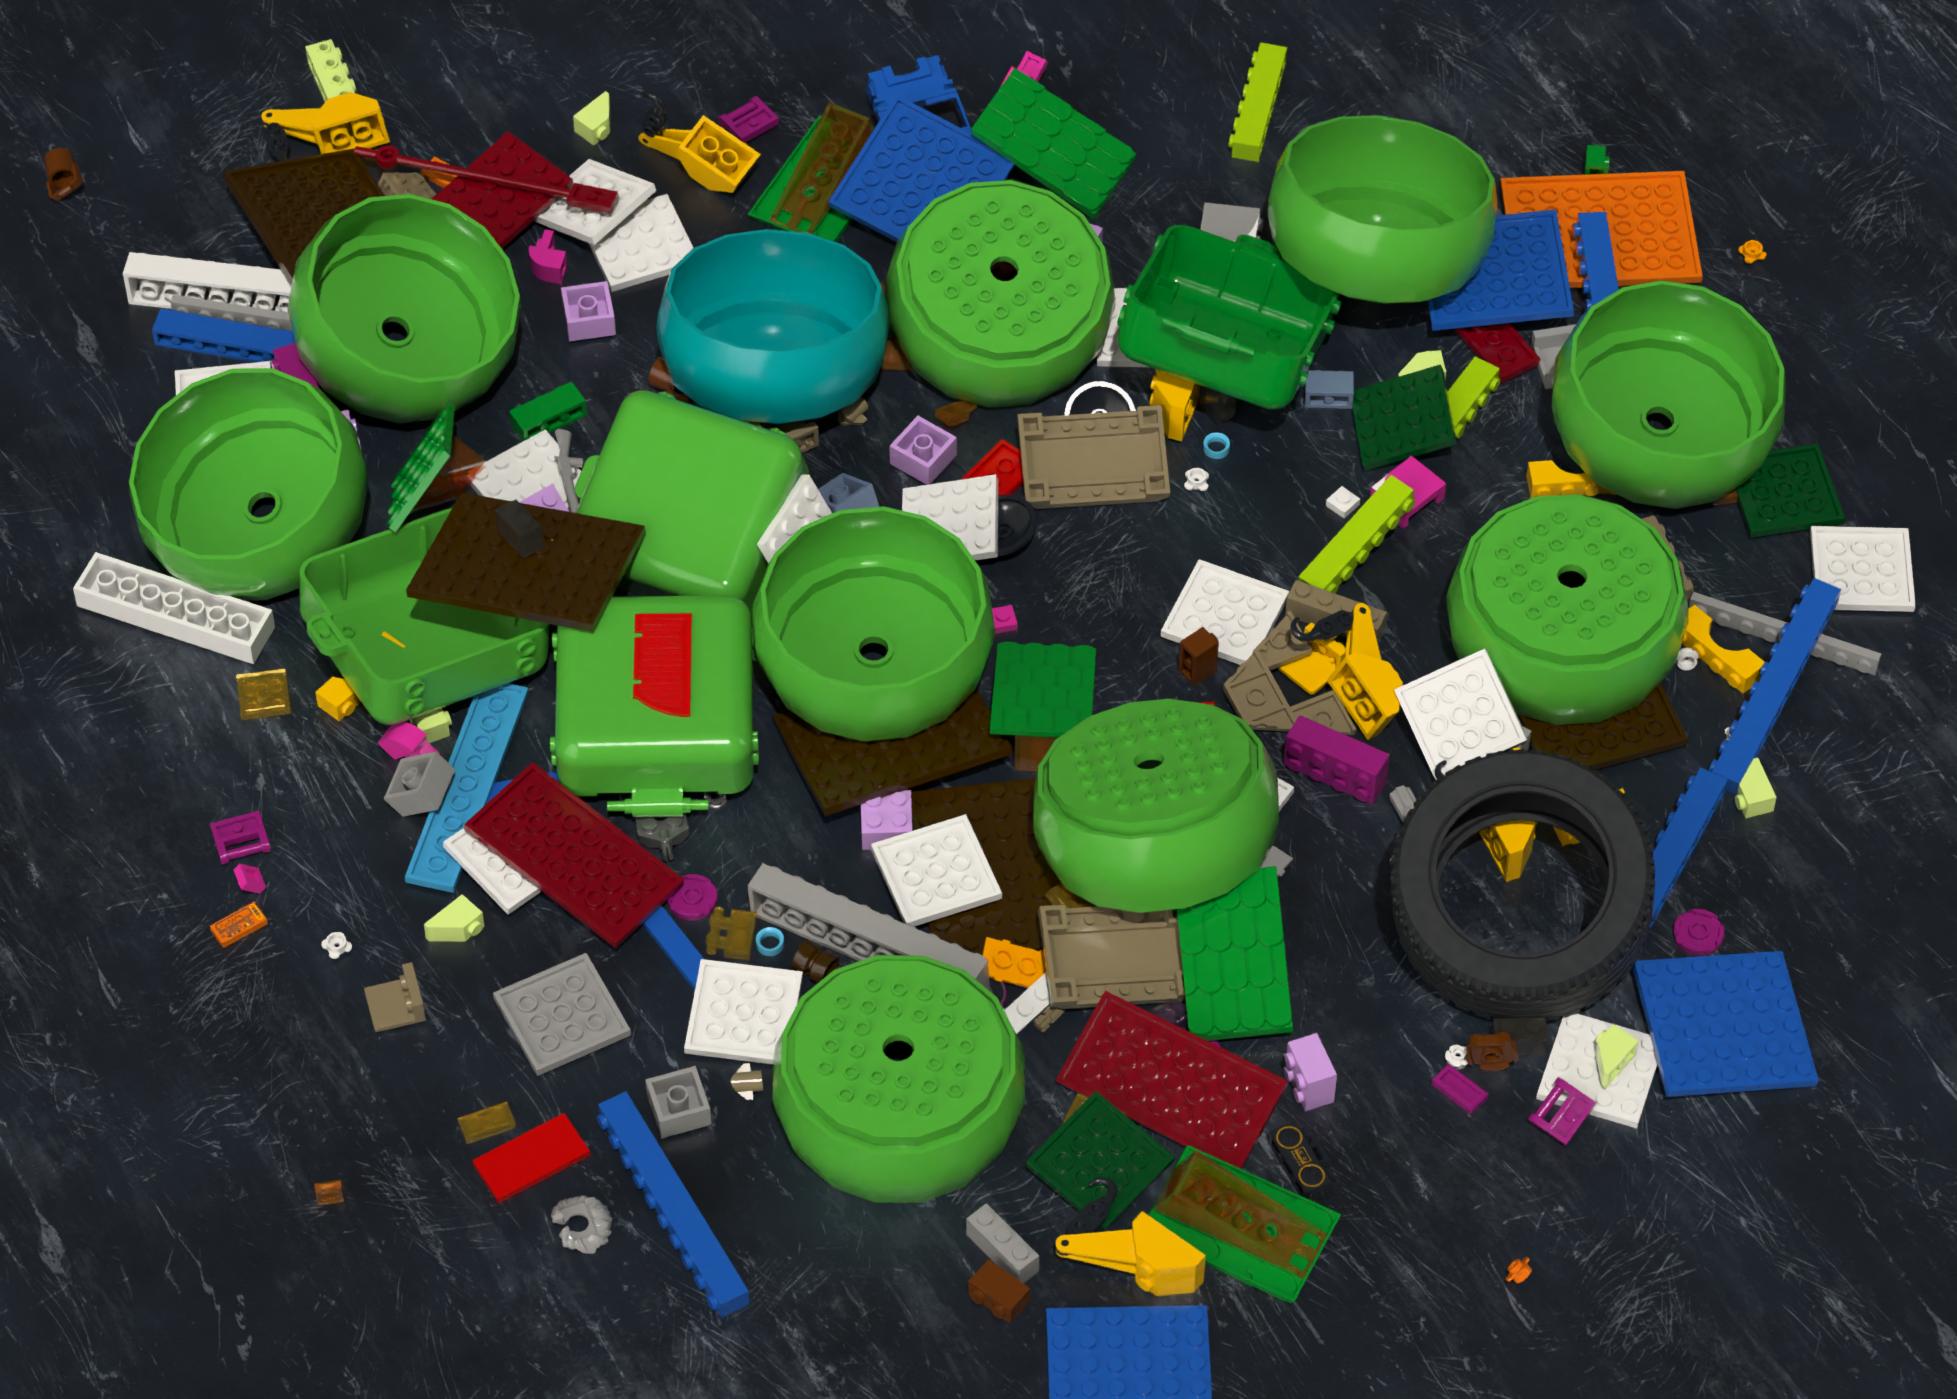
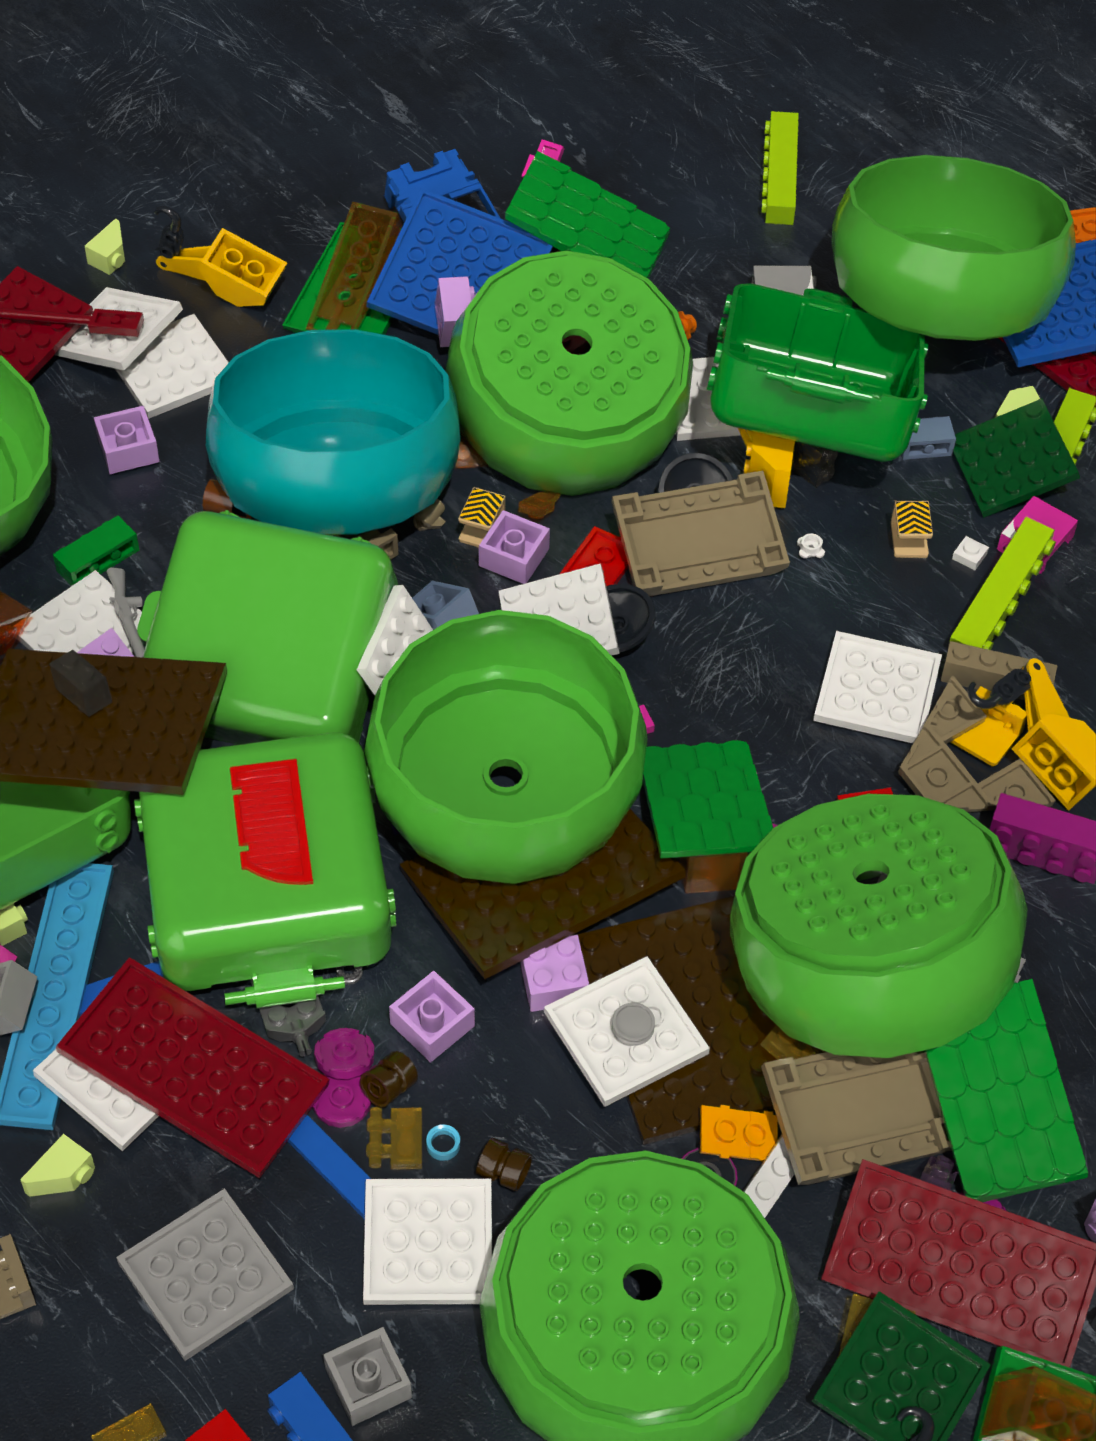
camera: 10 degrees left, 0 degrees up
dark pink brick [529,230,567,284] -> none
magenta plate [718,96,779,143] -> none
dark tan piece [731,1063,763,1101] -> none
light grey brick [748,863,990,990] -> none
dark tan axle [1034,1004,1066,1032] -> none
reddish brown brick [1178,627,1219,686] -> none
medium azure piece [1203,433,1230,459] -> none
none -> magenta tile [314,1028,375,1079]
none -> dark brown wheel [360,1051,418,1107]
none -> lavender brick [389,971,475,1063]
none -> lavender brick [435,277,475,347]
none -> piece [459,487,505,547]
none -> light grey piece [612,1003,655,1046]
none -> orange plate [678,311,697,340]
none -> piece [891,501,933,558]

